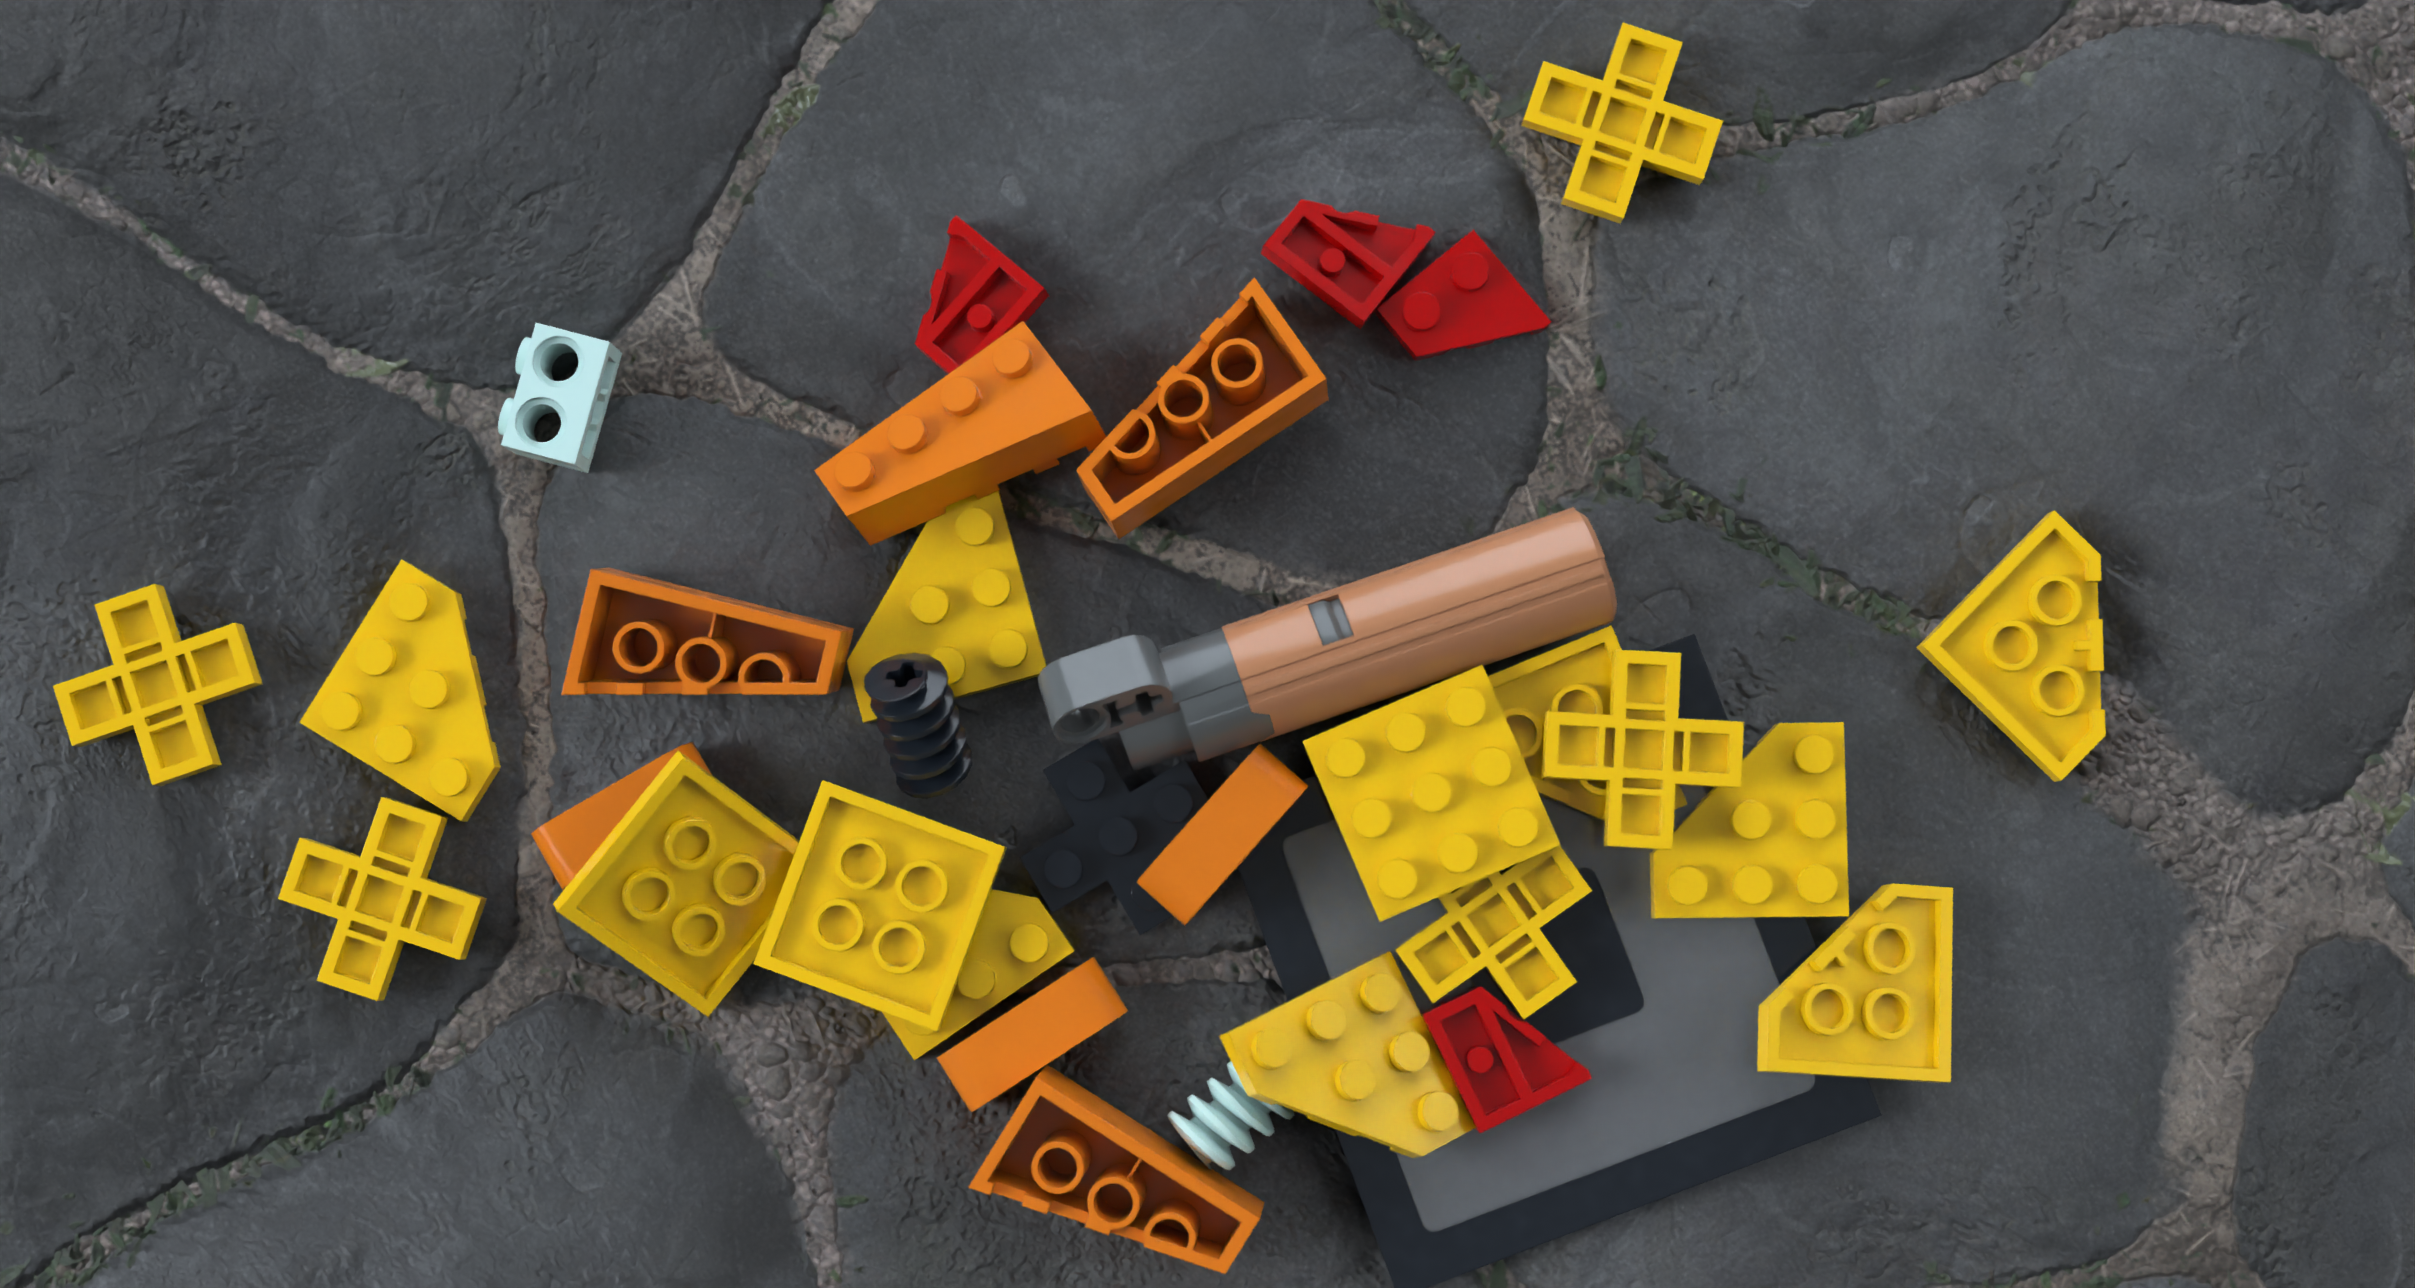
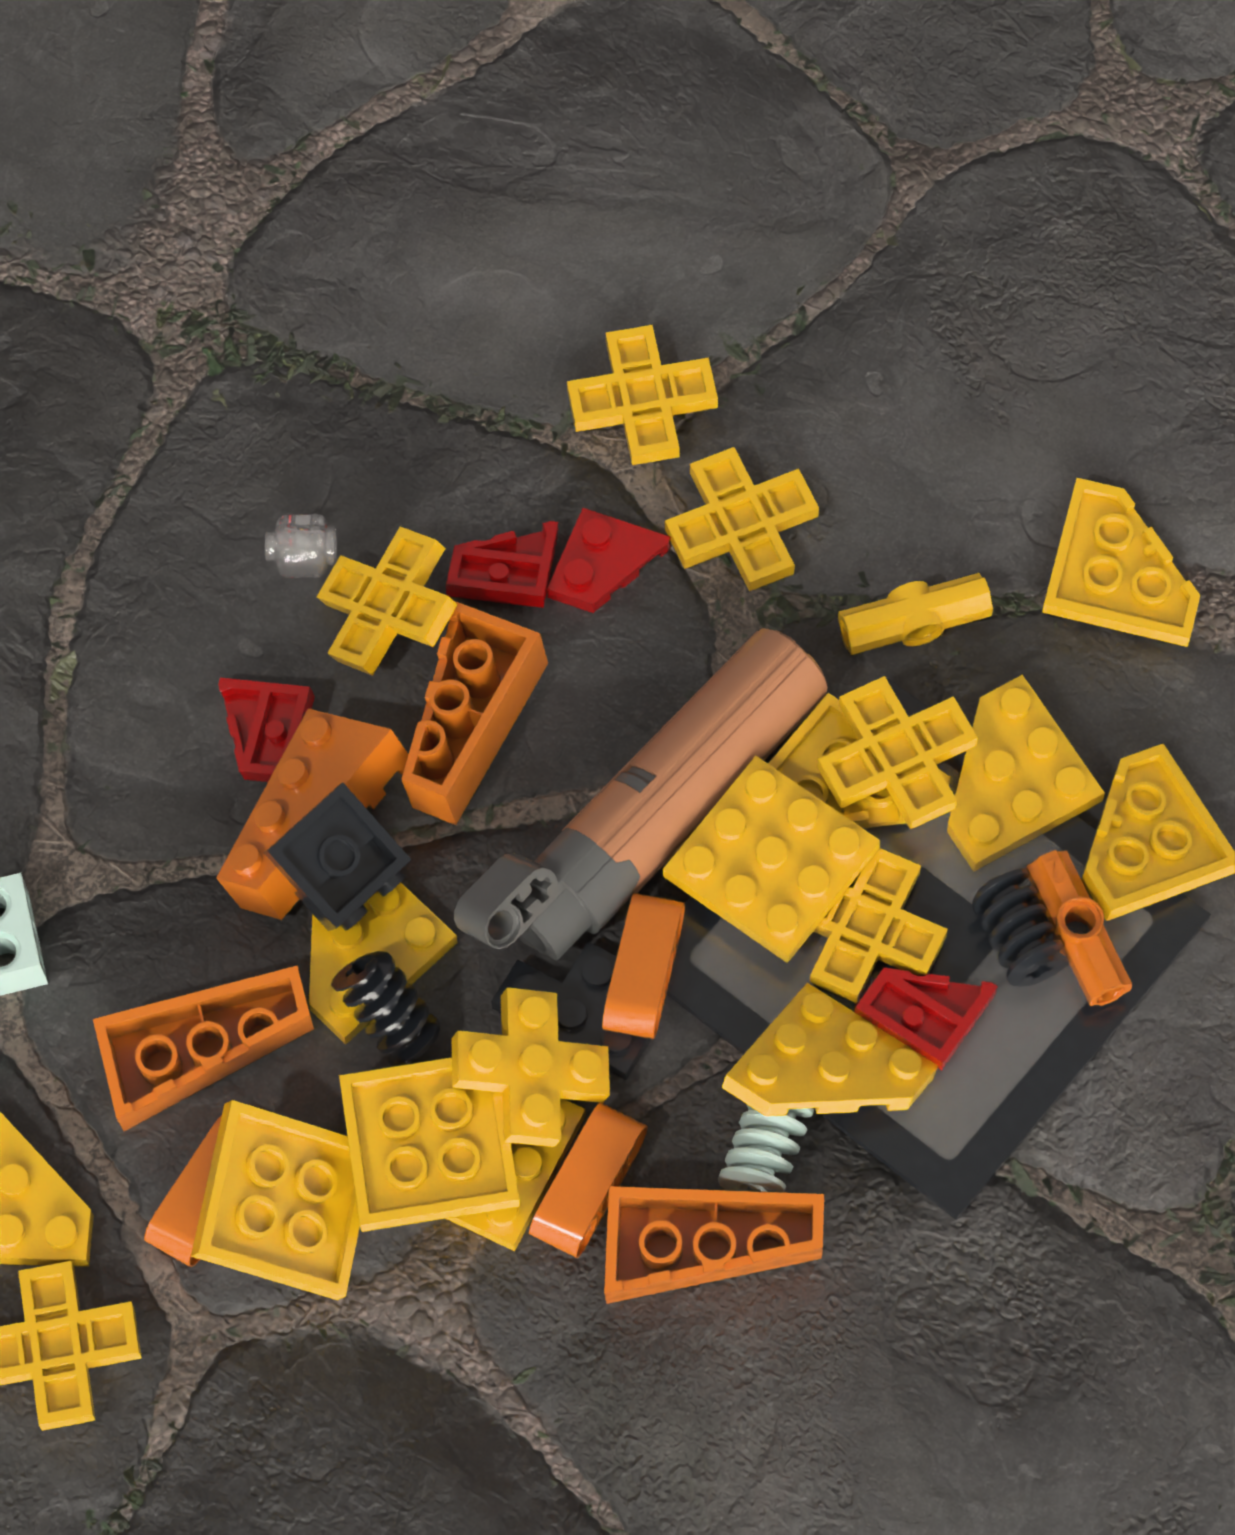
camera: 30 degrees left, 20 degrees down
none -> black plate [264,782,412,931]
none -> clear head [265,514,337,578]
none -> yellow plate [317,526,458,676]
none -> yellow plate [451,987,610,1147]
none -> yellow plate [665,447,819,592]
none -> yellow piece [838,573,993,655]
none -> black piece [972,868,1069,987]
none -> orange piece [1026,850,1132,1006]

